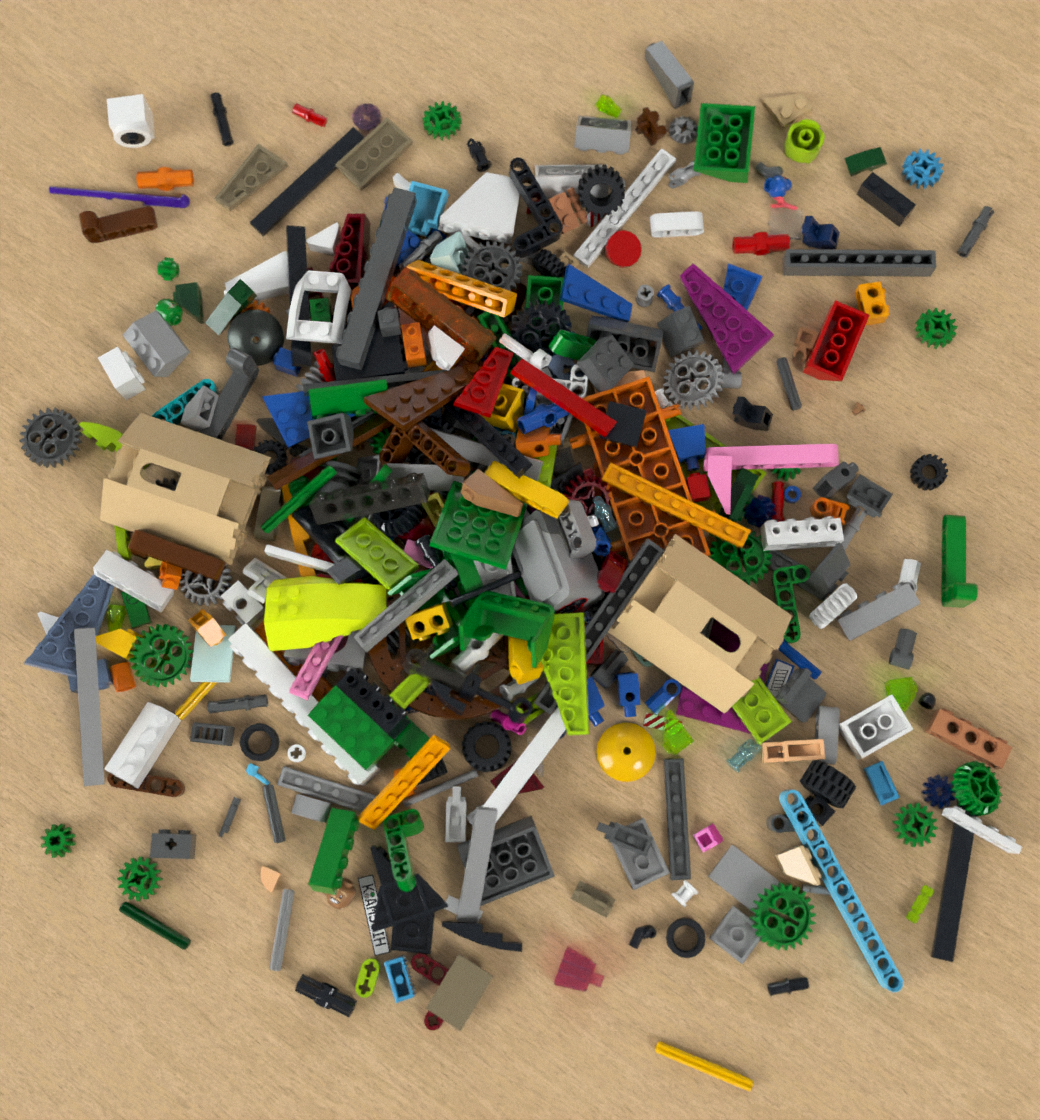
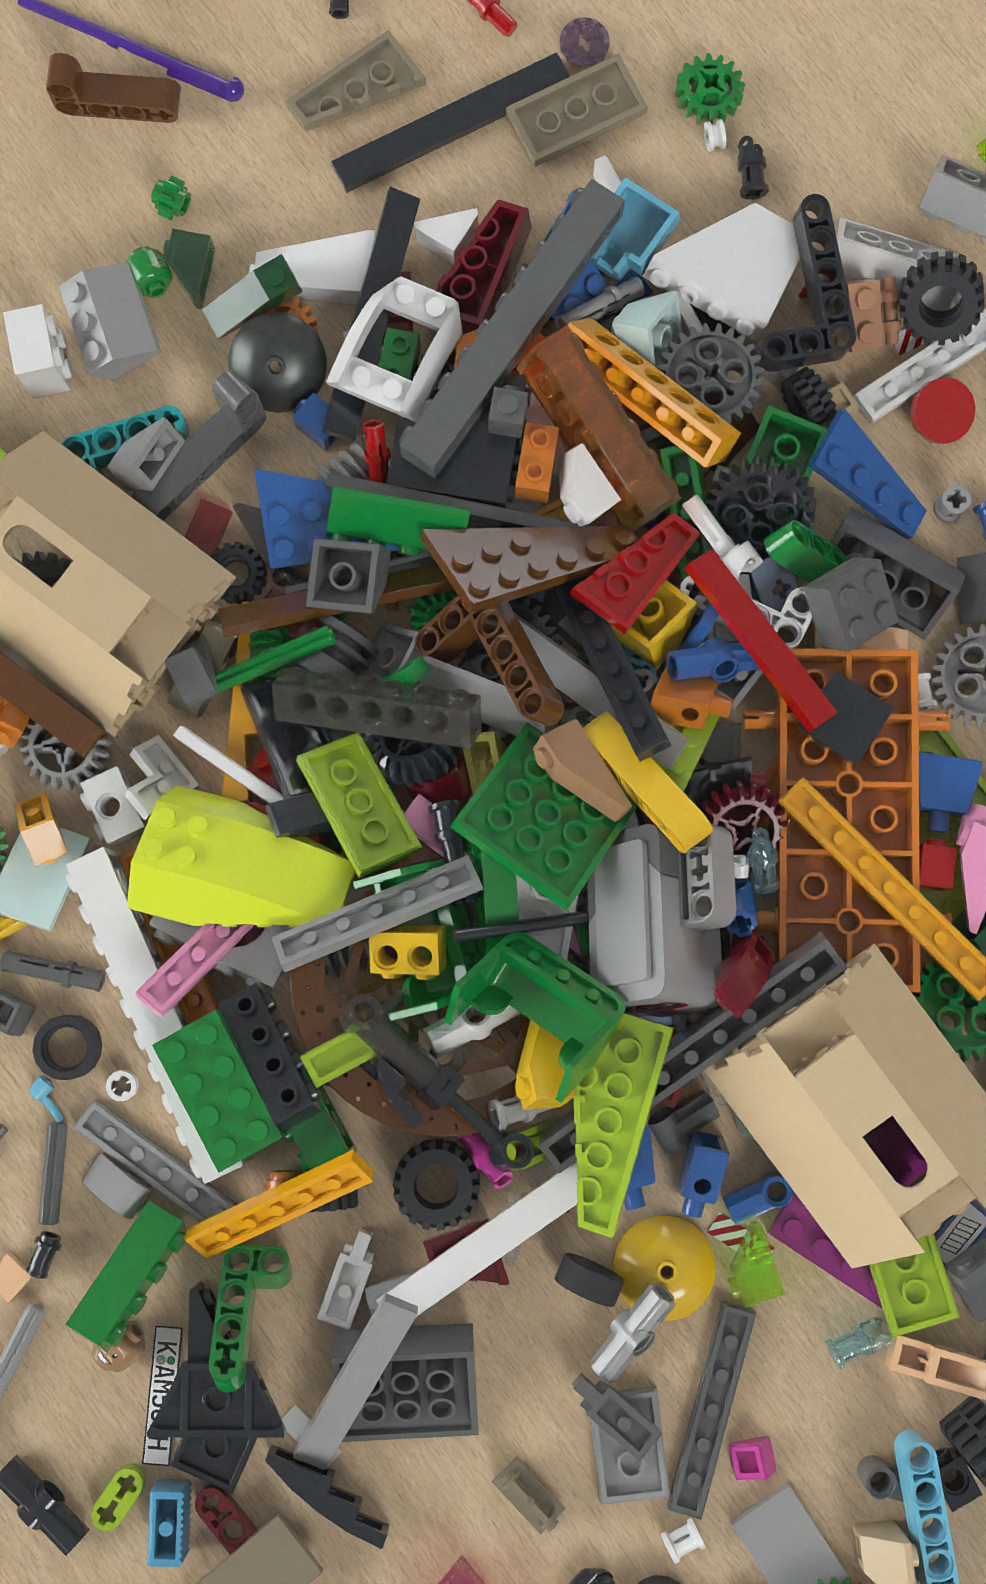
camera: 15 degrees right, 5 degrees up
orange piece [136,167,194,191] -> none
light grey bar [402,769,478,807] -> none
none -> black pin [26,1231,62,1279]
none -> dark grey slope [165,637,218,707]
none -> black tyre [554,1253,625,1307]
none -> light grey piece [590,1283,676,1383]
none -> white bush [704,119,726,152]

